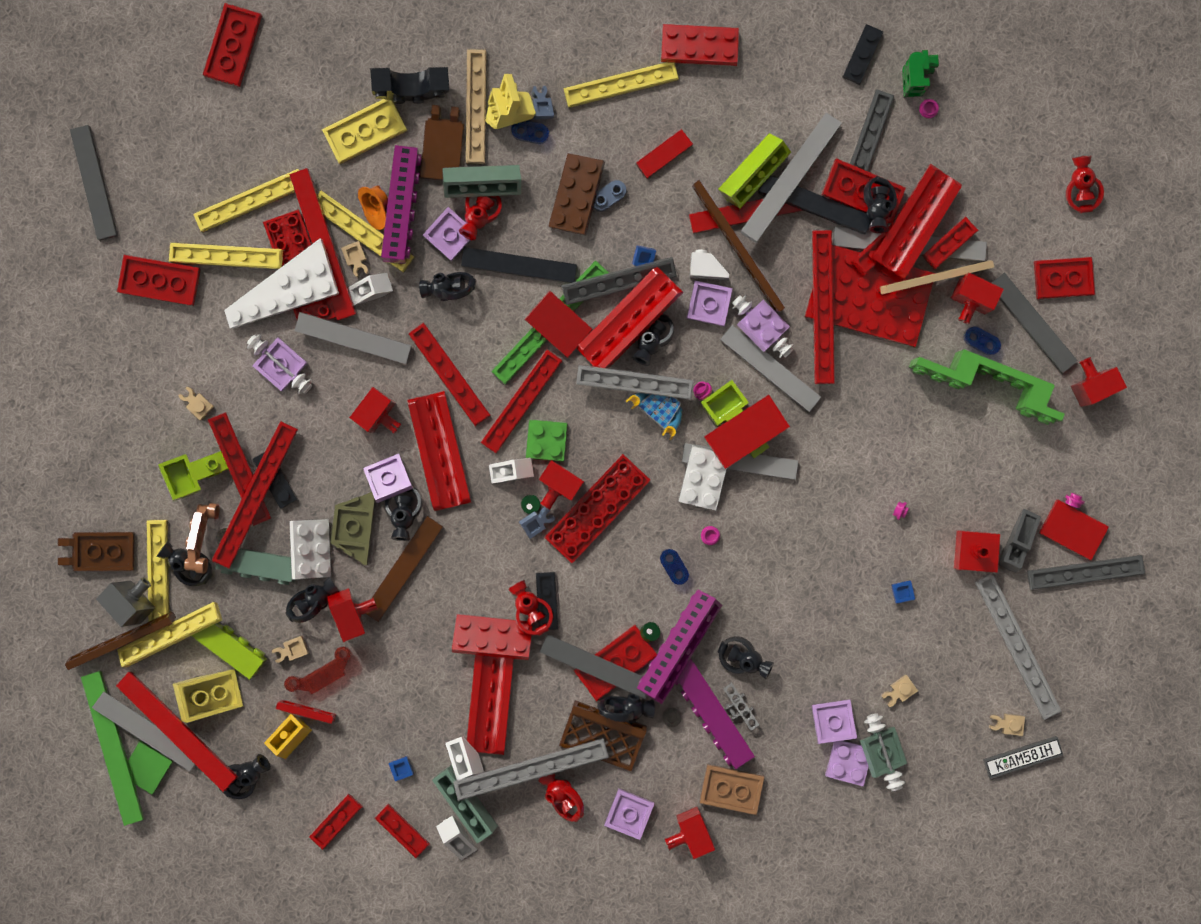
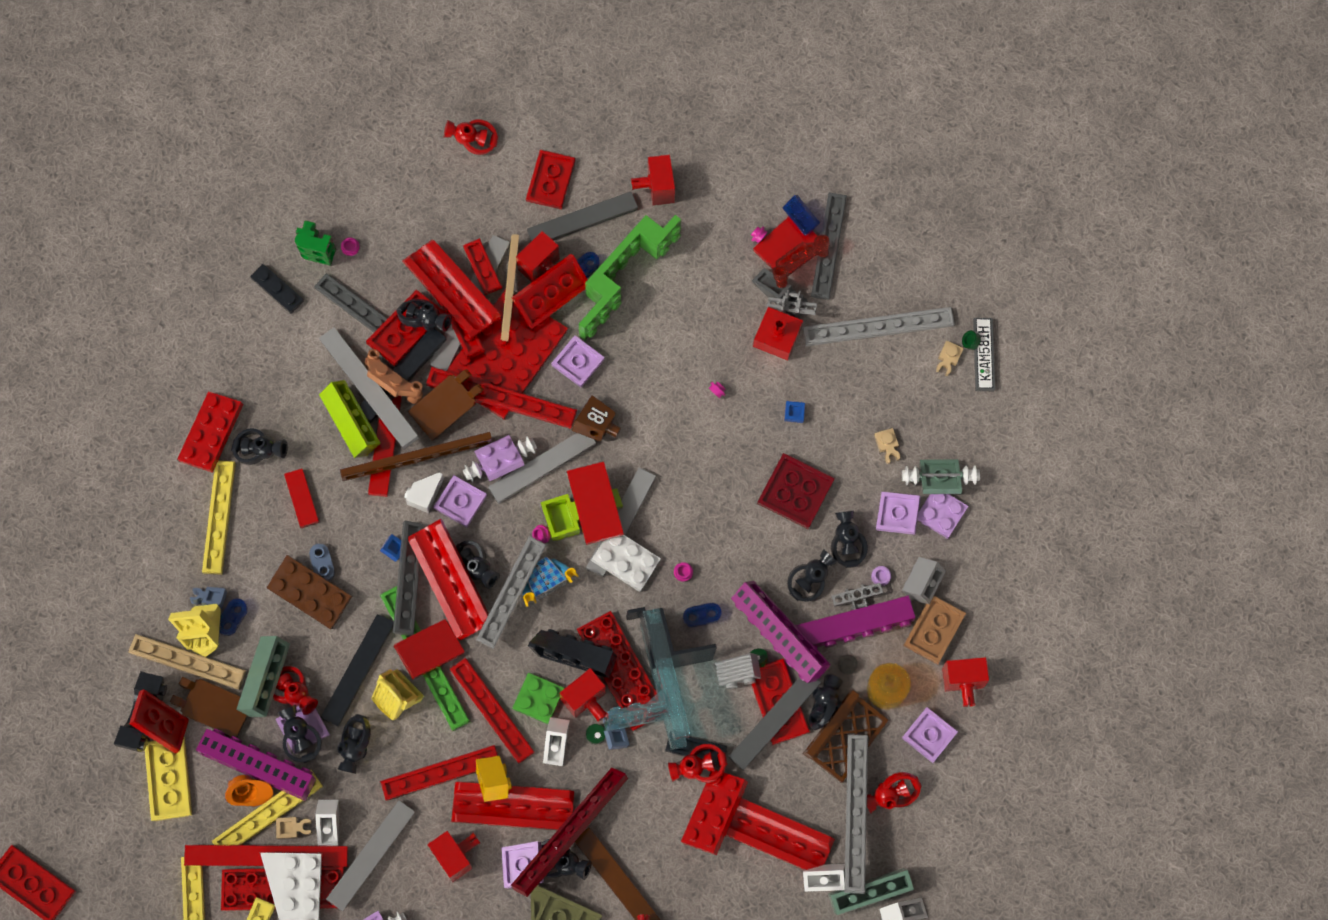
camera: 75 degrees left, 15 degrees down
none -> red tile [129,689,189,754]
none -> black piece [231,428,288,465]
none -> black piece [277,704,322,764]
none -> nougat plate [364,349,423,404]
none -> light yellow piece [371,669,424,720]
none -> reddish brown tile [407,369,484,441]
none -> yellow brick [476,756,511,802]
none -> dark red plate [511,767,628,897]
none -> red plate [512,254,588,329]
none -> black wedge [528,629,617,678]
none -> lavender plate [551,336,605,388]
none -> reddish brown torso [572,395,621,441]
none -> clear light blue piece [604,607,717,750]
none -> light grey brick [715,653,761,689]
none -> dark red plate [757,453,835,530]
none -> light grey piece [767,290,817,315]
none -> clear red plate [773,235,830,288]
none -> clear blue tile [782,195,820,236]
none -> black piece [831,510,868,568]
none -> clear yellow wheel [866,663,911,710]
none -> lavender tile [871,566,891,586]
none -> light grey brick [902,557,946,604]
none -> dark green tile [962,330,981,350]

